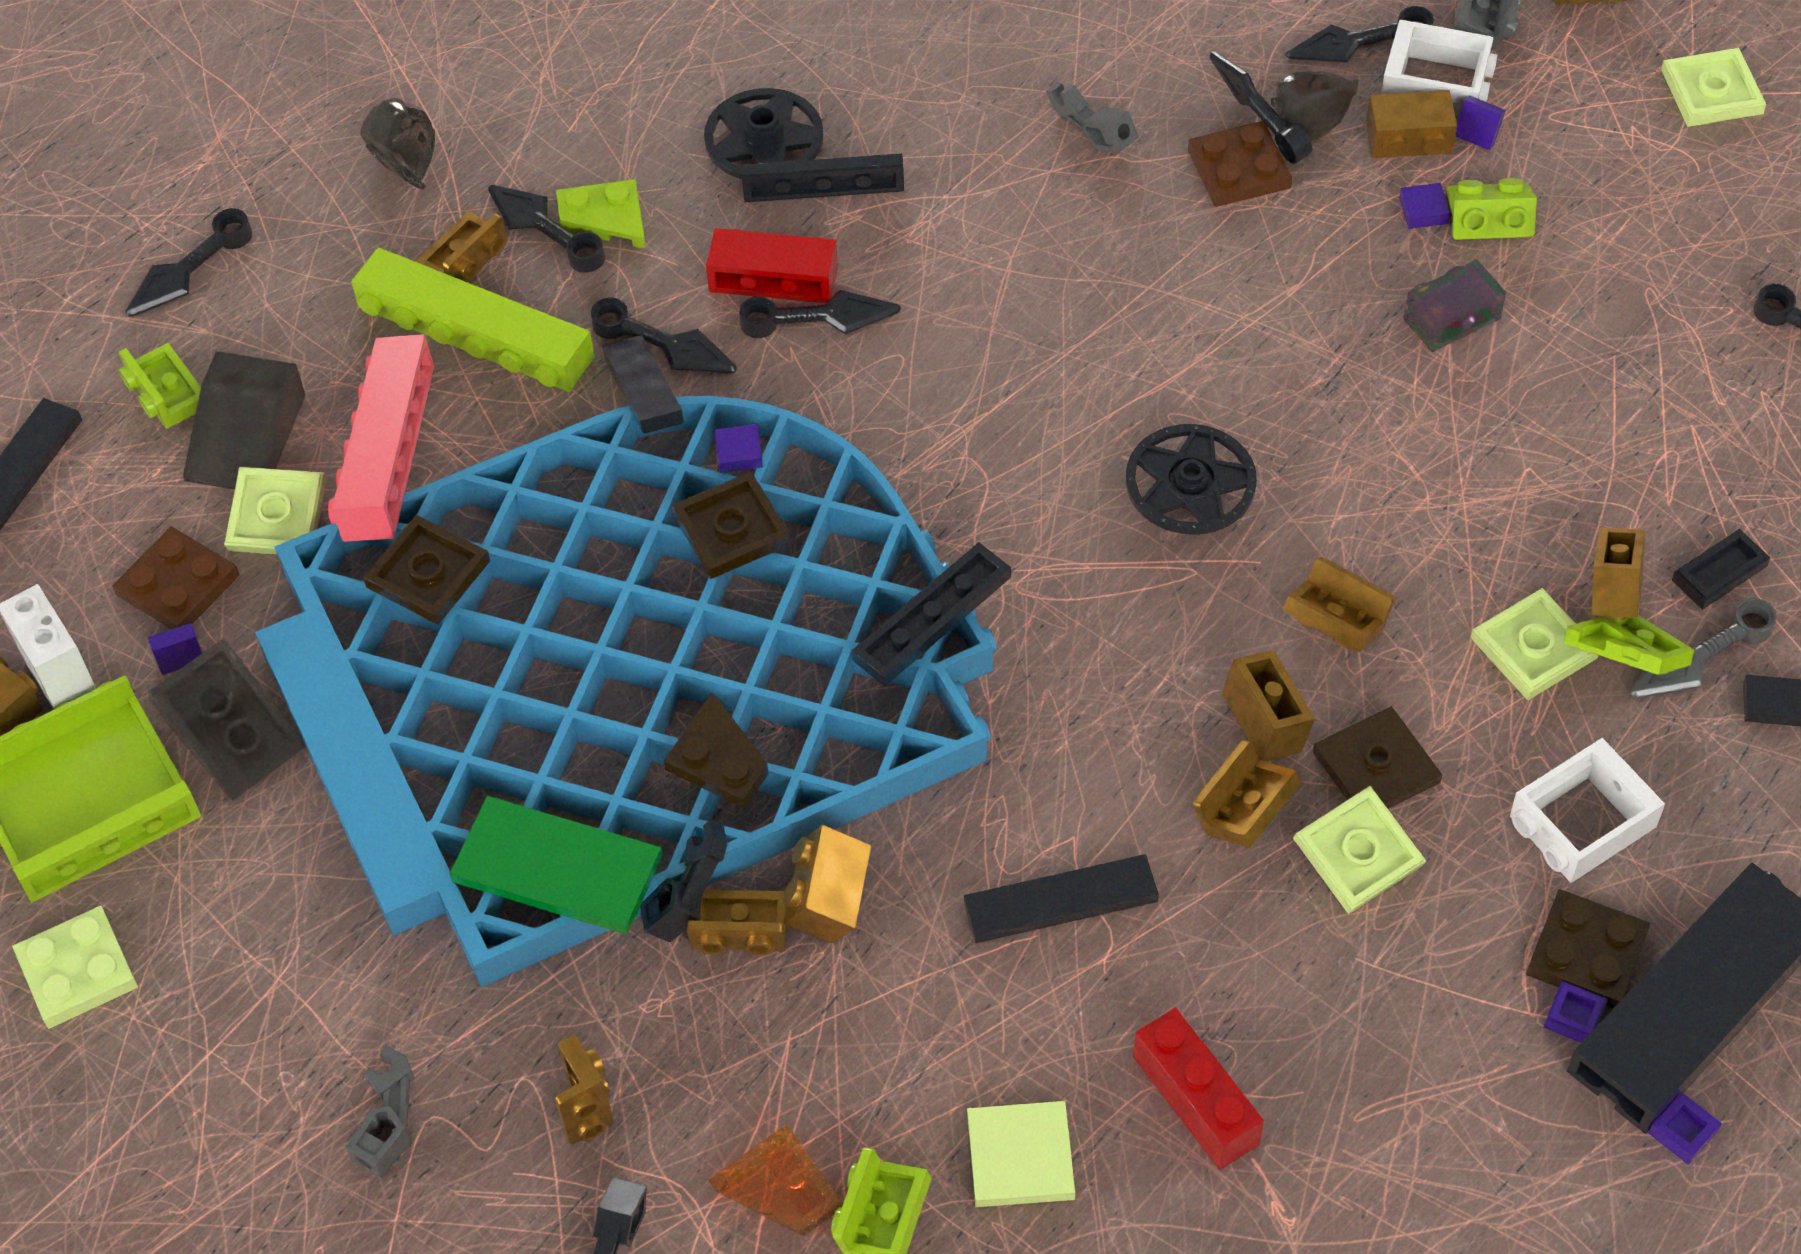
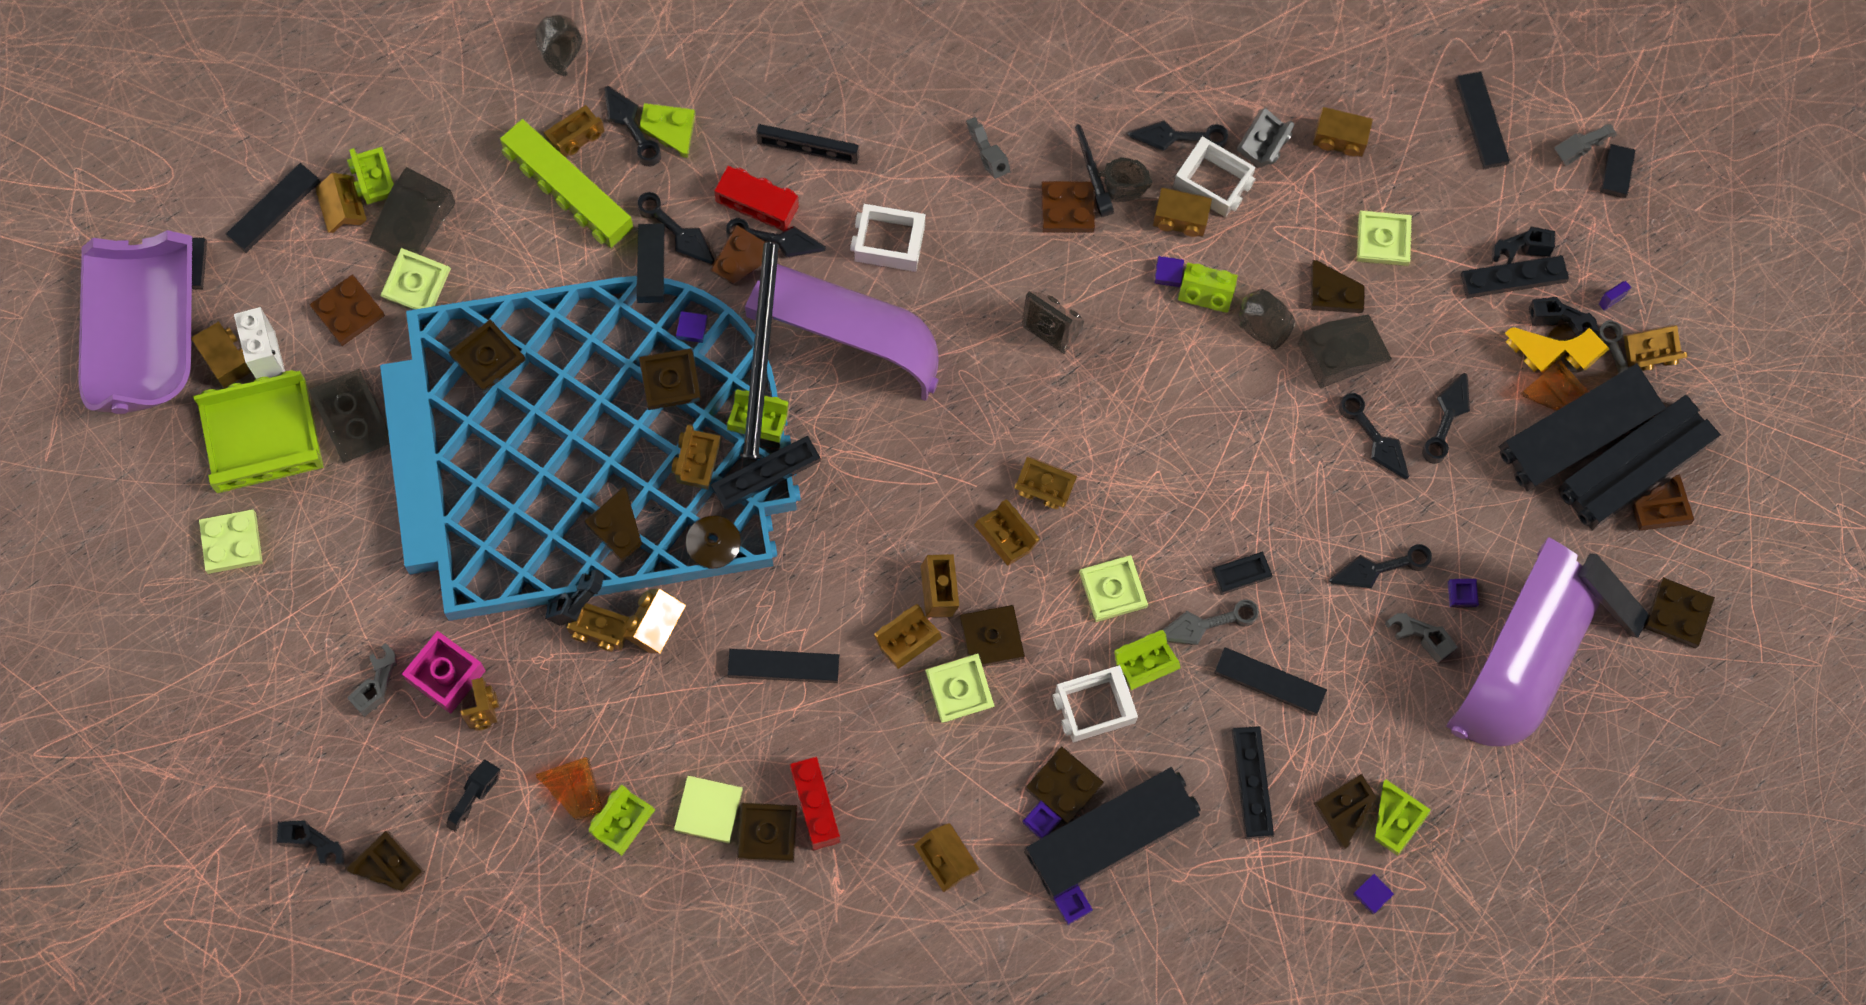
camera: 10 degrees right, 15 degrees up
black piece [125,208,253,317] -> none
dark purple tile [148,623,205,675] -> none
coral brick [328,334,434,542] -> none
green tile [449,796,663,935] -> none
black wheel [704,88,823,179] -> none
black wheel [1126,424,1257,535] -> none
brick [1403,259,1506,352] -> none
dark purple tile [1456,95,1506,150] -> none
lime wing [1564,615,1694,675] -> none
pearl gold brick [1592,527,1646,621] -> none
none -> pearl gold panel [316,173,367,233]
none -> dark pink brick [402,631,486,714]
none -> pearl gold bracket [672,425,721,490]
none -> dark brown dish [686,516,741,569]
none -> reddish brown wing [710,225,780,284]
none -> lime bracket [727,390,788,442]
none -> dark brown plate [737,803,797,863]
none -> black axle [740,242,779,459]
none -> medium lavender panel [745,264,939,401]
none -> white window [850,204,926,272]
none -> pearl gold panel [914,823,979,892]
none -> pearl gold bracket [1014,456,1078,510]
none -> clear smoke slope [1021,291,1084,354]
none -> lime bracket [1114,630,1180,690]
none -> clear smoke helmet [1238,289,1296,350]
none -> clear smoke slope [1298,314,1392,389]
none -> dark brown wing [1310,260,1365,313]

